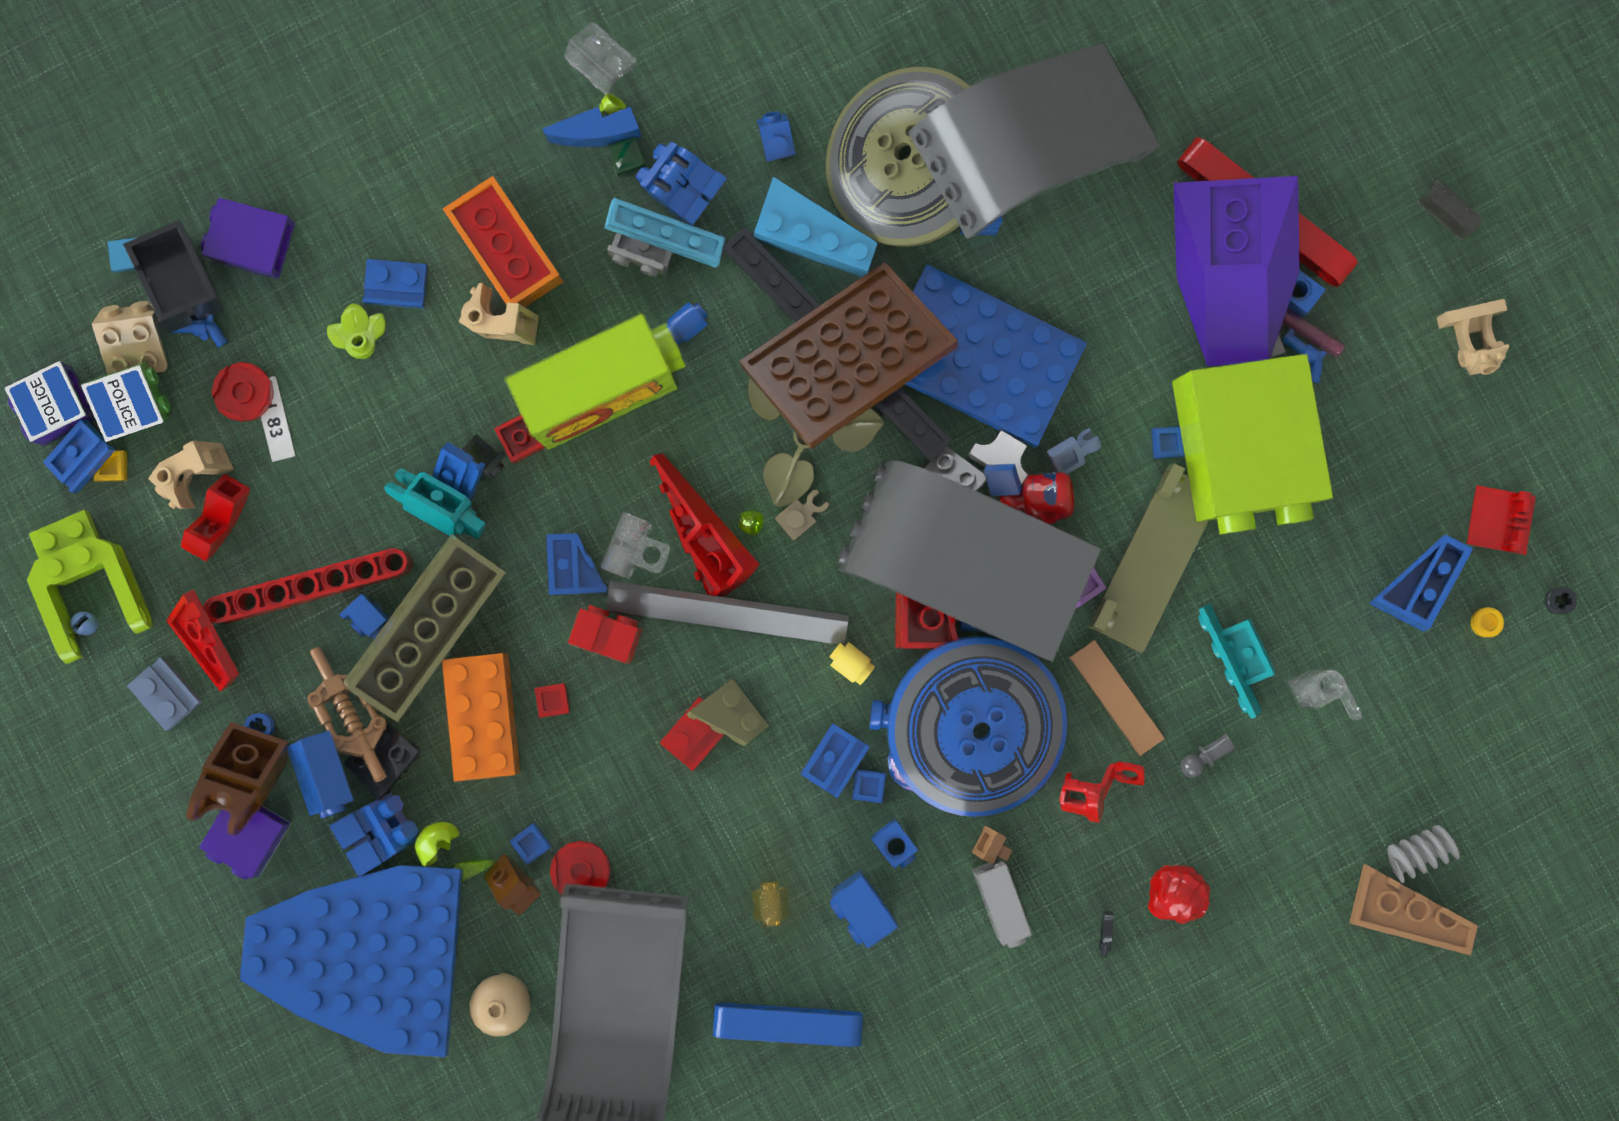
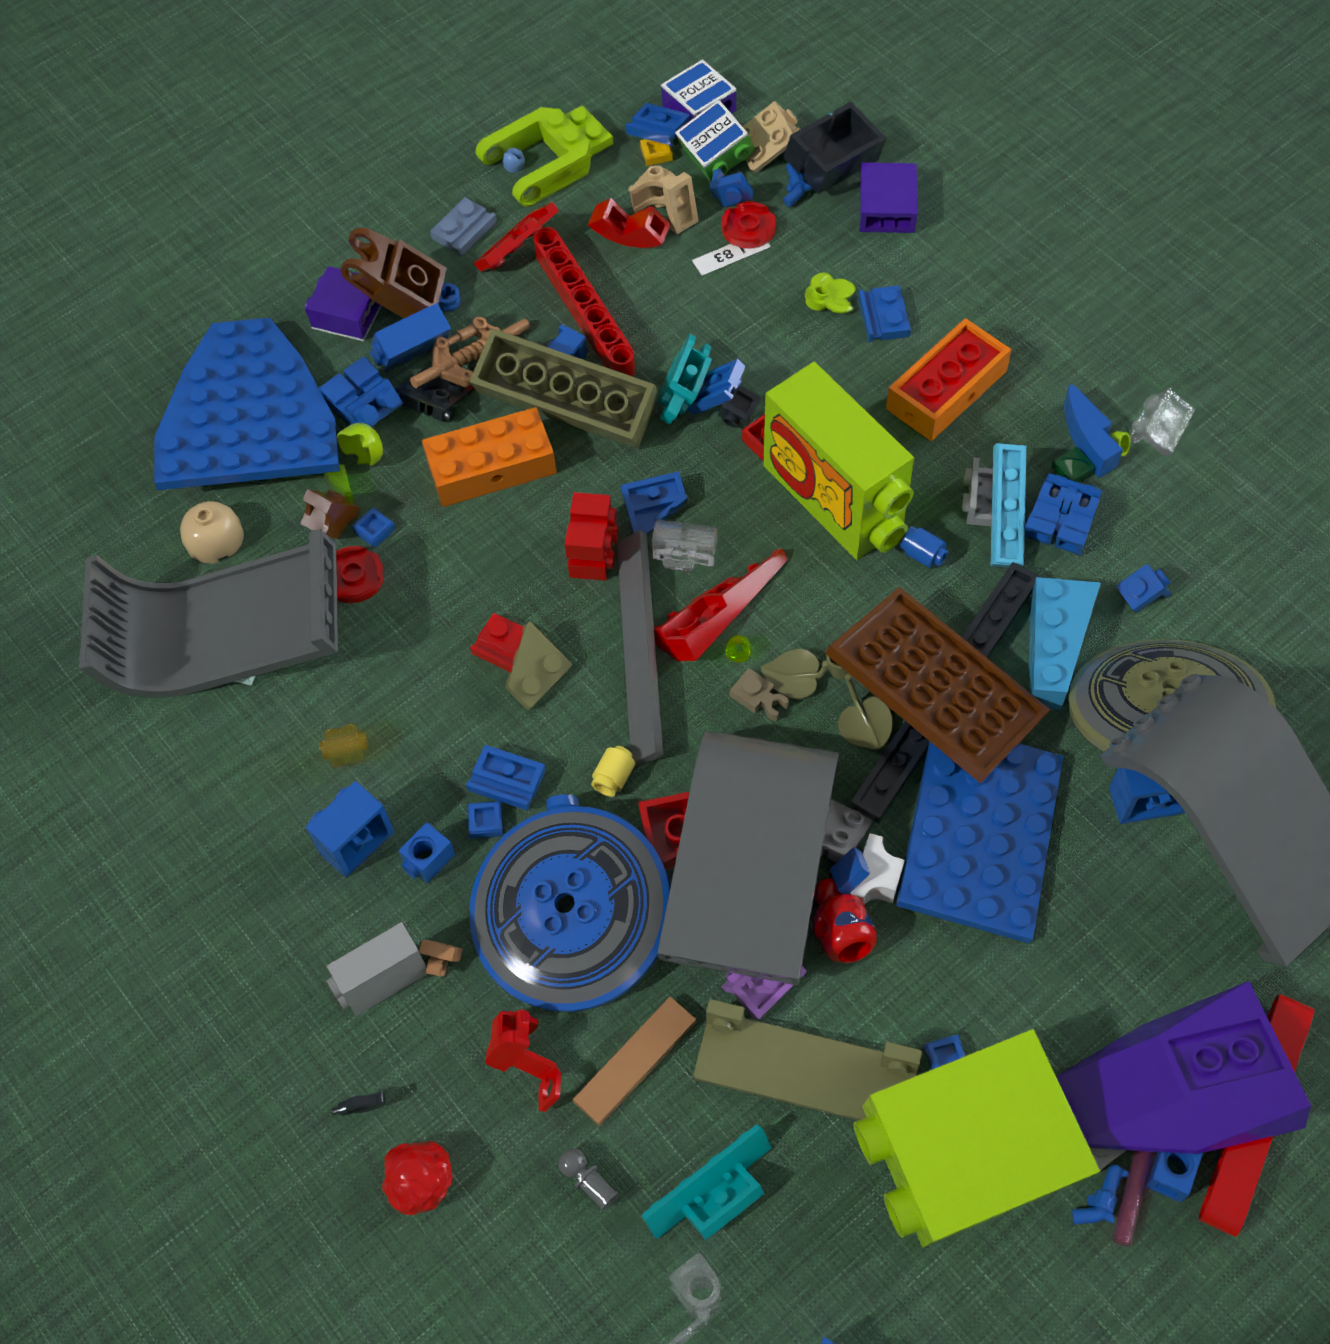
camera: 85 degrees right, 25 degrees down
tan tile [459,283,539,345] -> none
red tile [534,683,570,718] -> none
blue beam [713,1003,863,1047] -> none
sand blue plate [1047,429,1101,474] -> none
none -> blue bracket [710,169,754,207]

